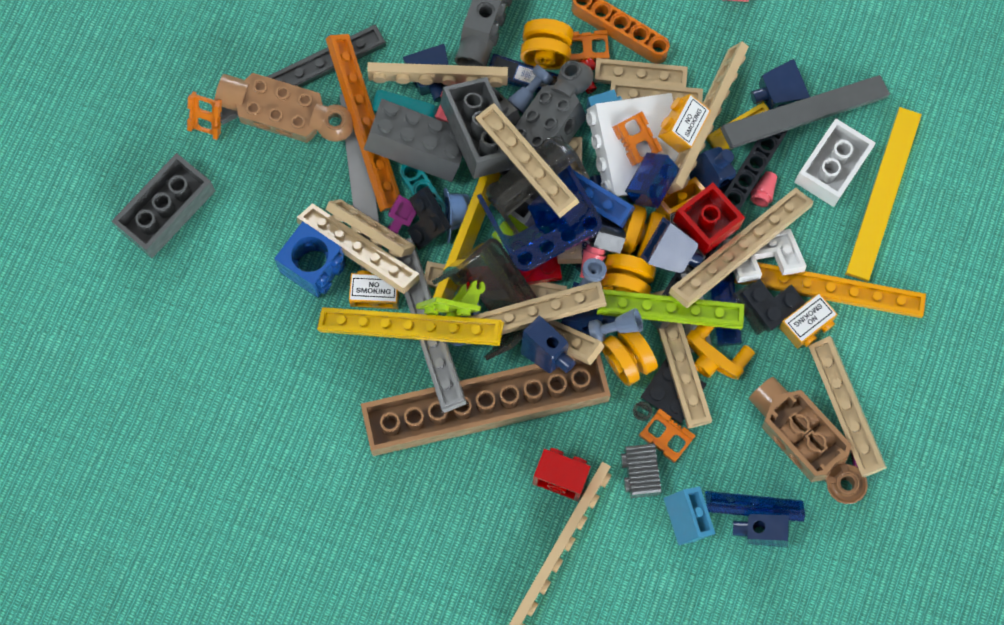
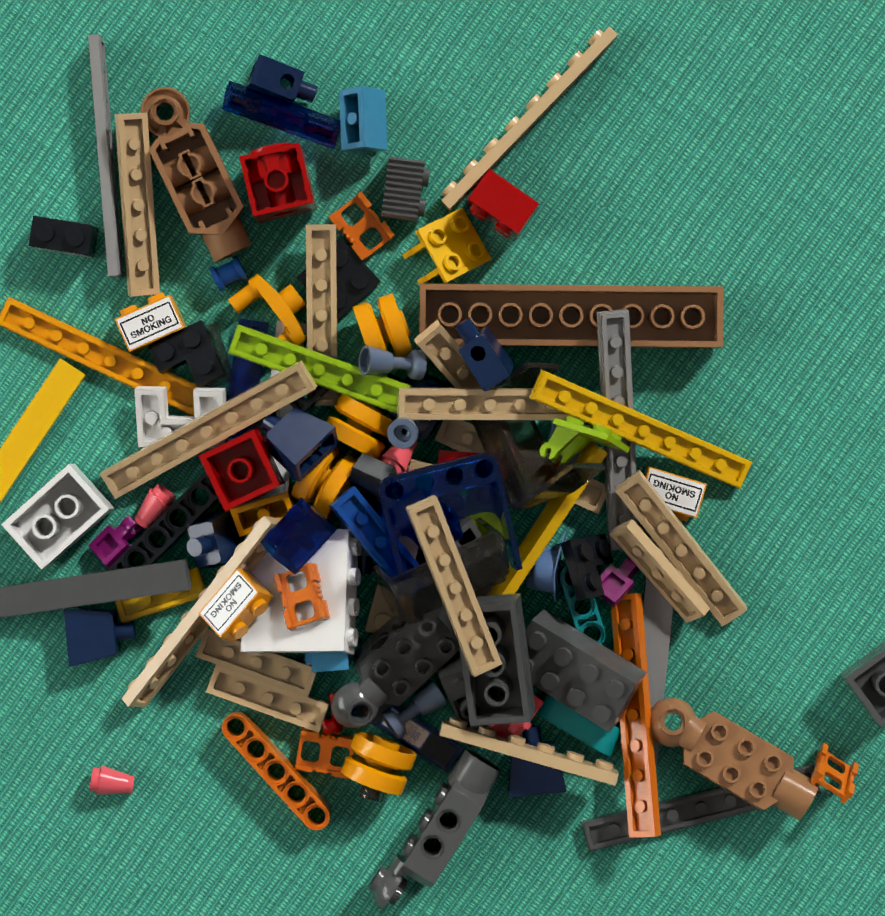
camera: 155 degrees left, 15 degrees up
blue brick [274,221,346,298] -> none
clear smoke hinge [633,401,652,421] -> none
none -> black brick [28,216,99,258]
none -> light grey tile [88,34,124,278]
none -> magenta plate [88,516,144,567]
none -> blue bush [209,255,248,292]
none -> red brick [239,142,317,224]
none -> yellow plate [402,207,492,286]

